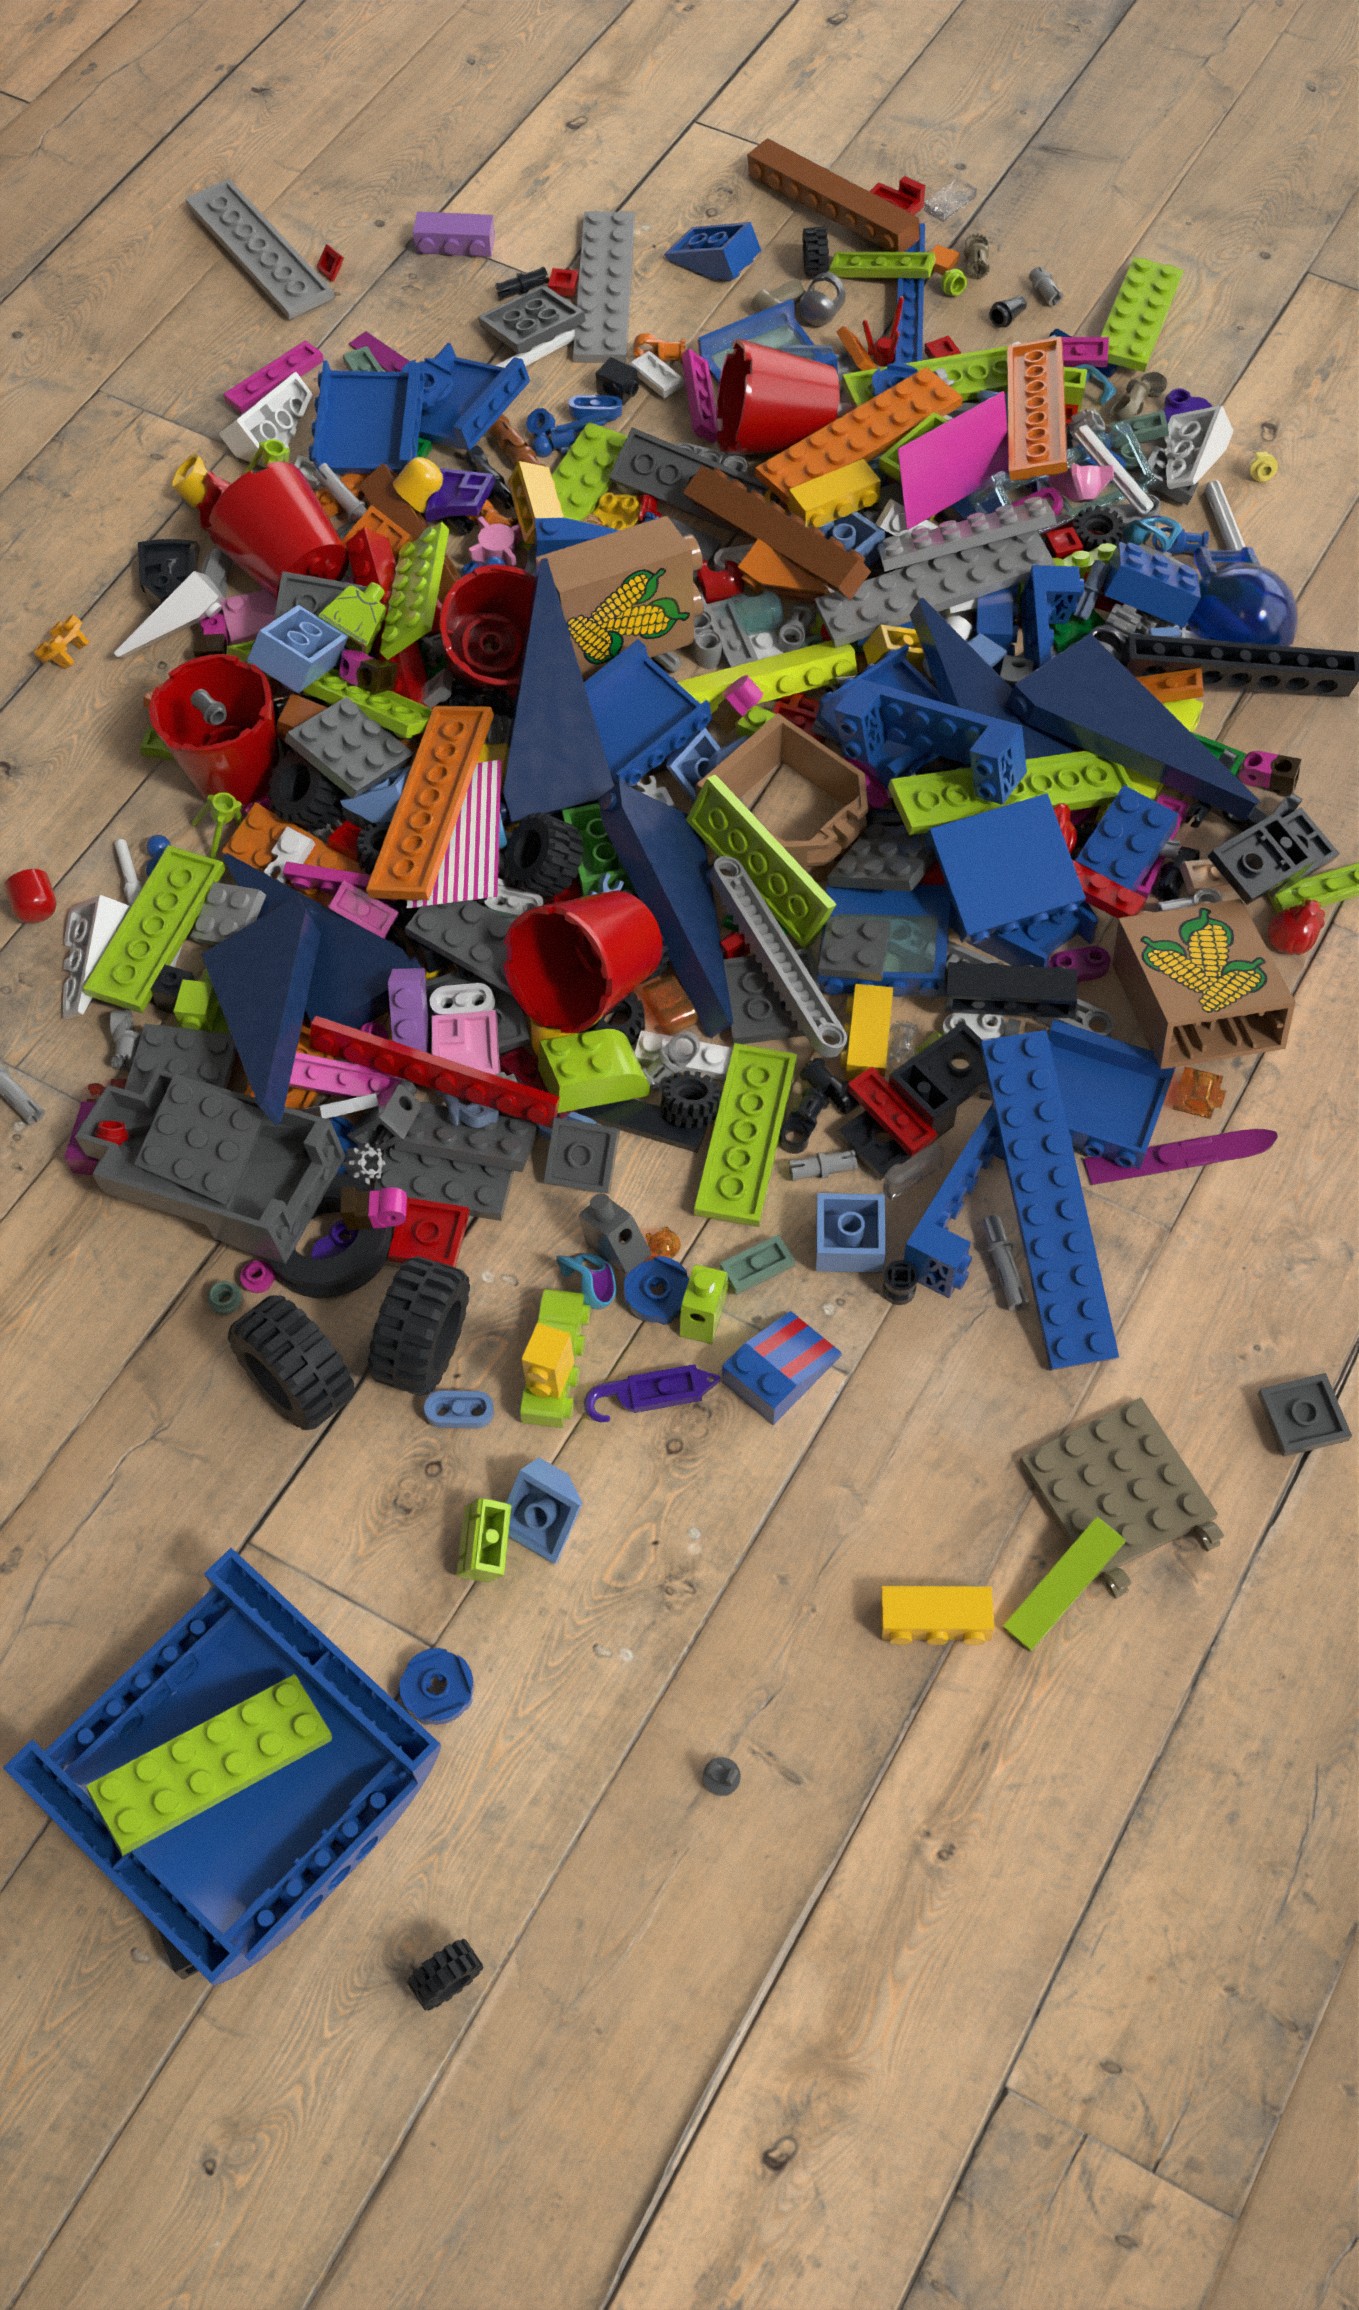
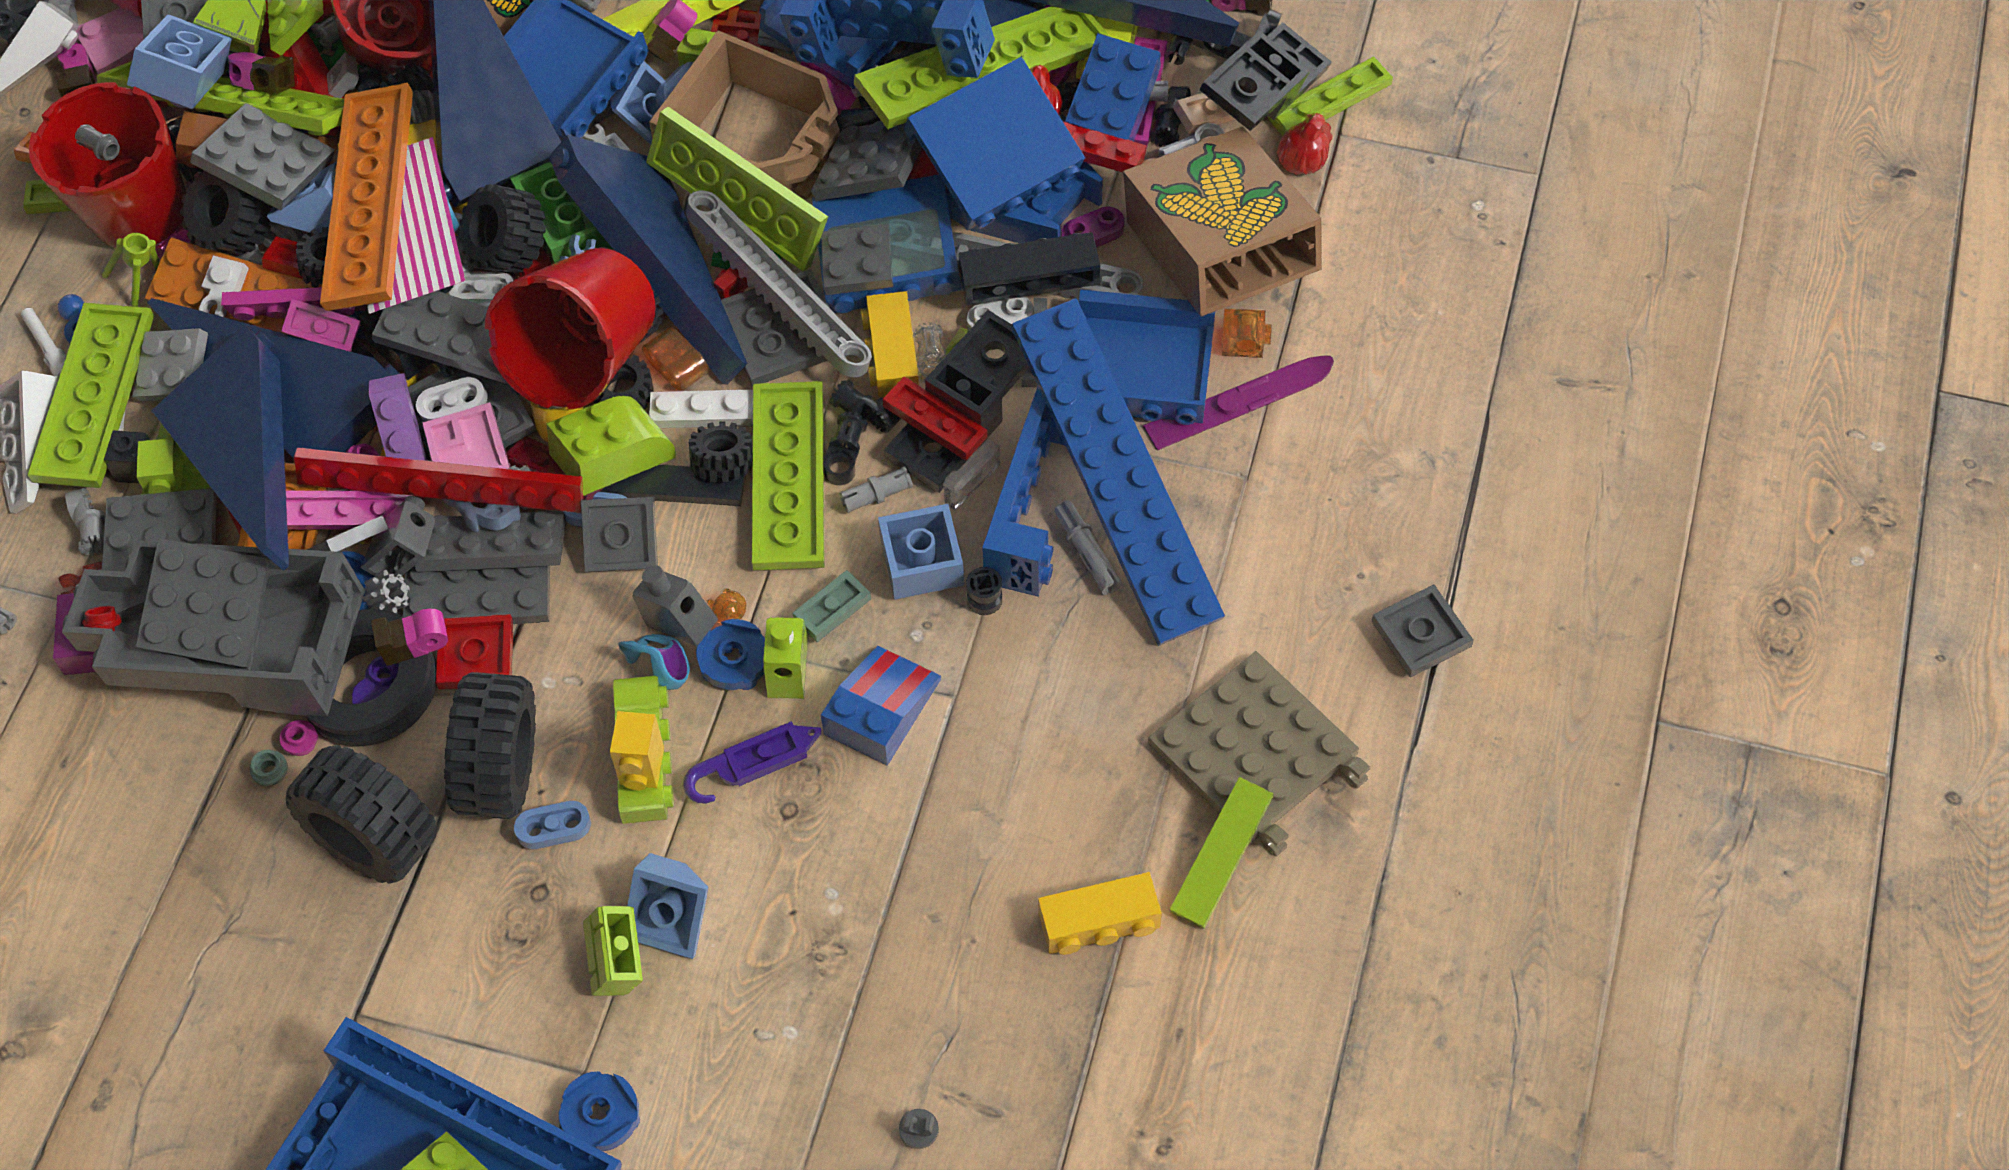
camera: 15 degrees left, 0 degrees up
light grey connector [642,1031,700,1092] -> none

